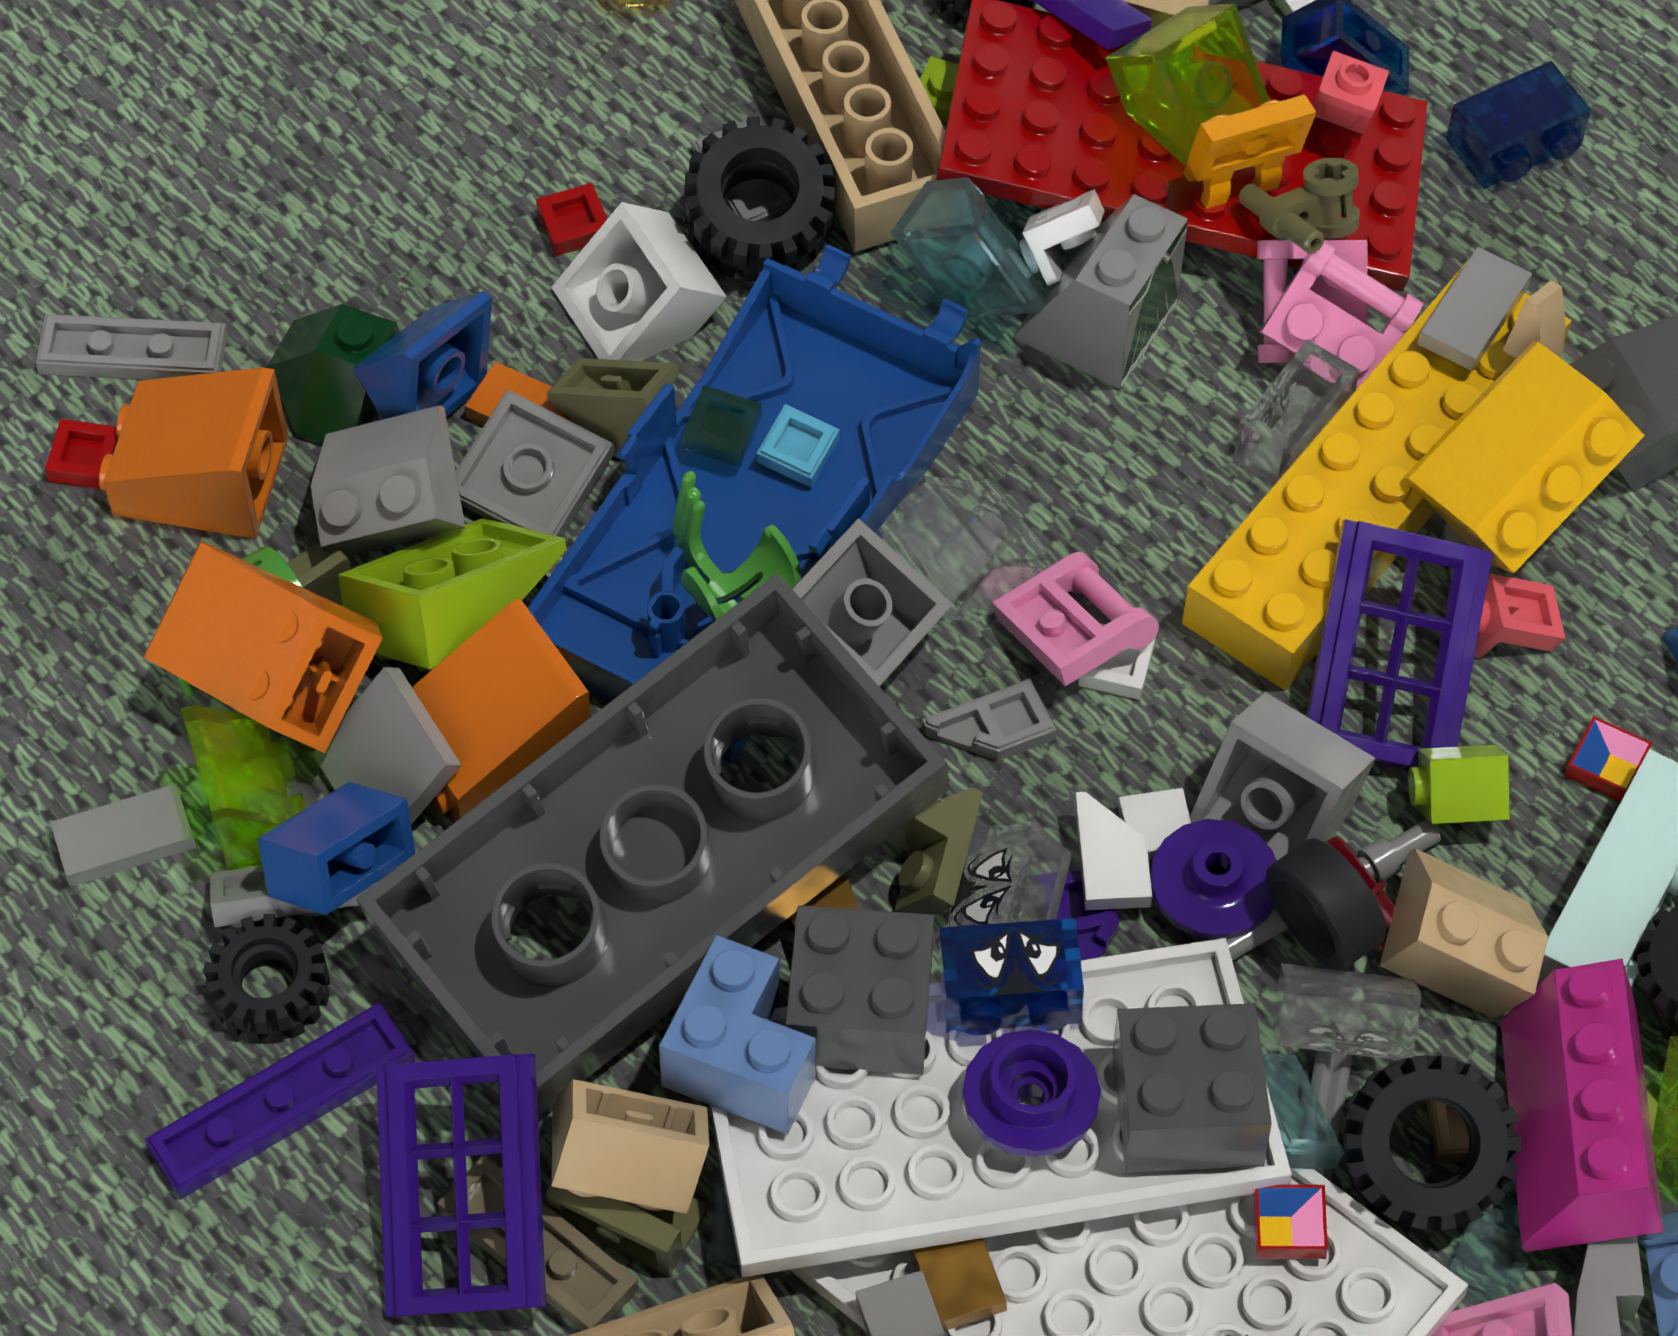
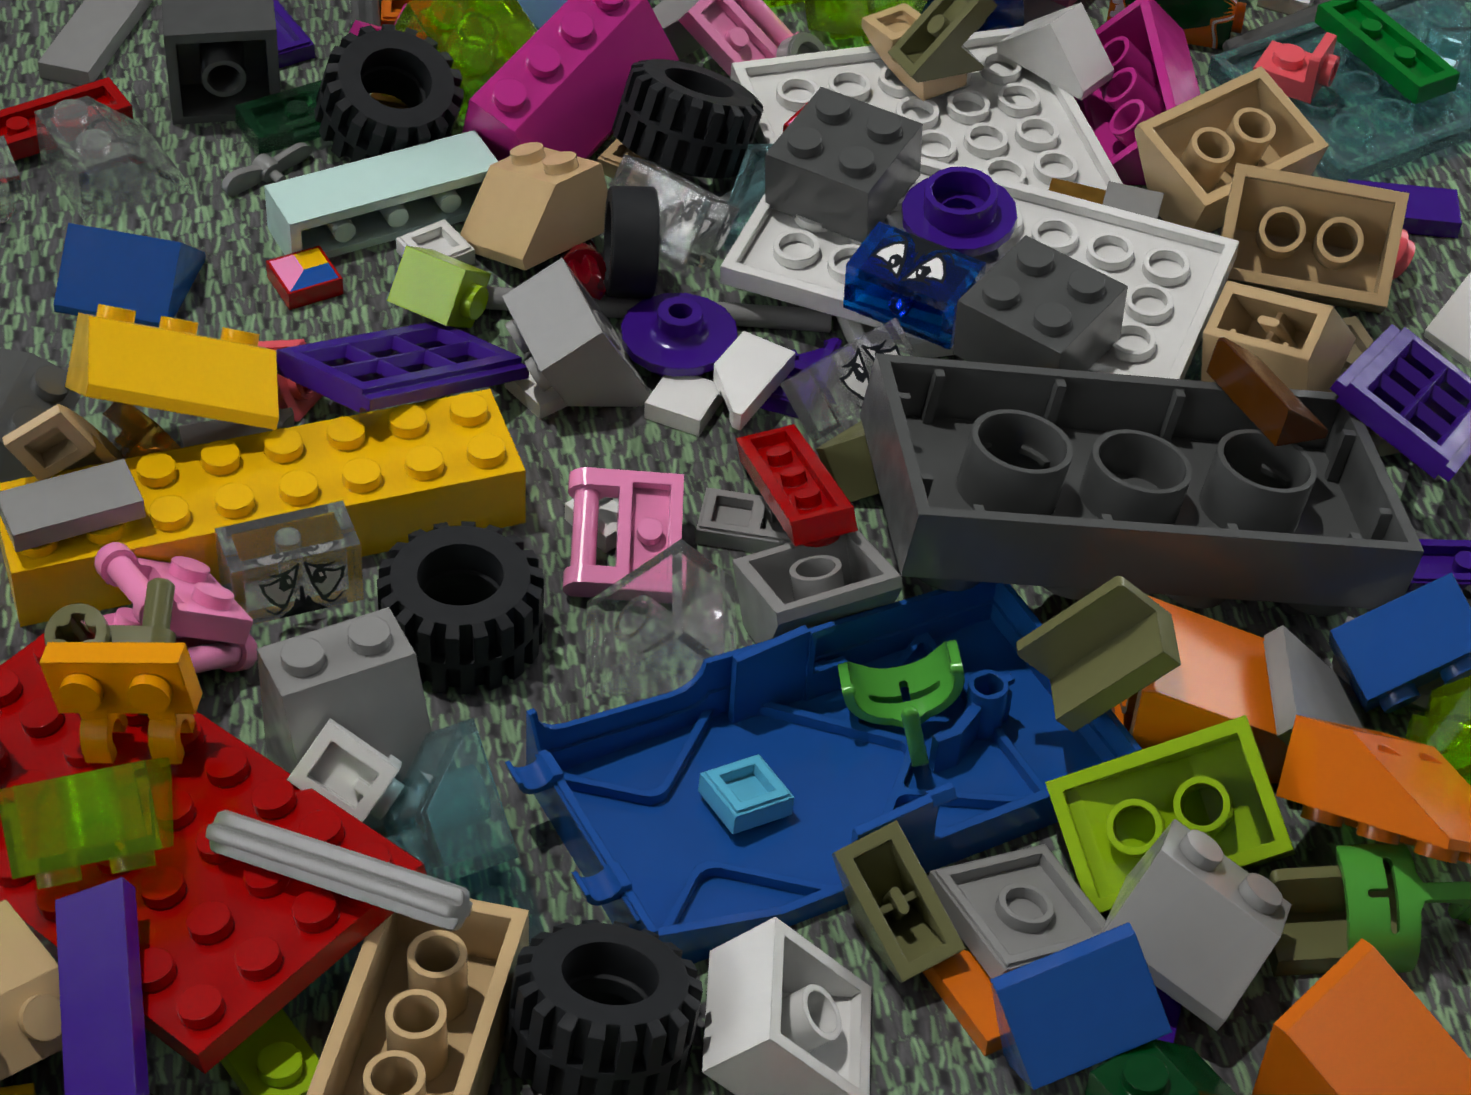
camera: 150 degrees left, 15 degrees down
medium blue brick [659,935,816,1135] -> none
plate [682,385,762,467] -> none
none -> light grey axle [205,810,473,931]
none -> black tyre [377,521,544,695]
none -> white tile [396,219,475,265]
none -> red plate [736,424,858,547]
none -> olive panel [1016,576,1181,733]
none -> reddish brown slope [1206,337,1329,447]

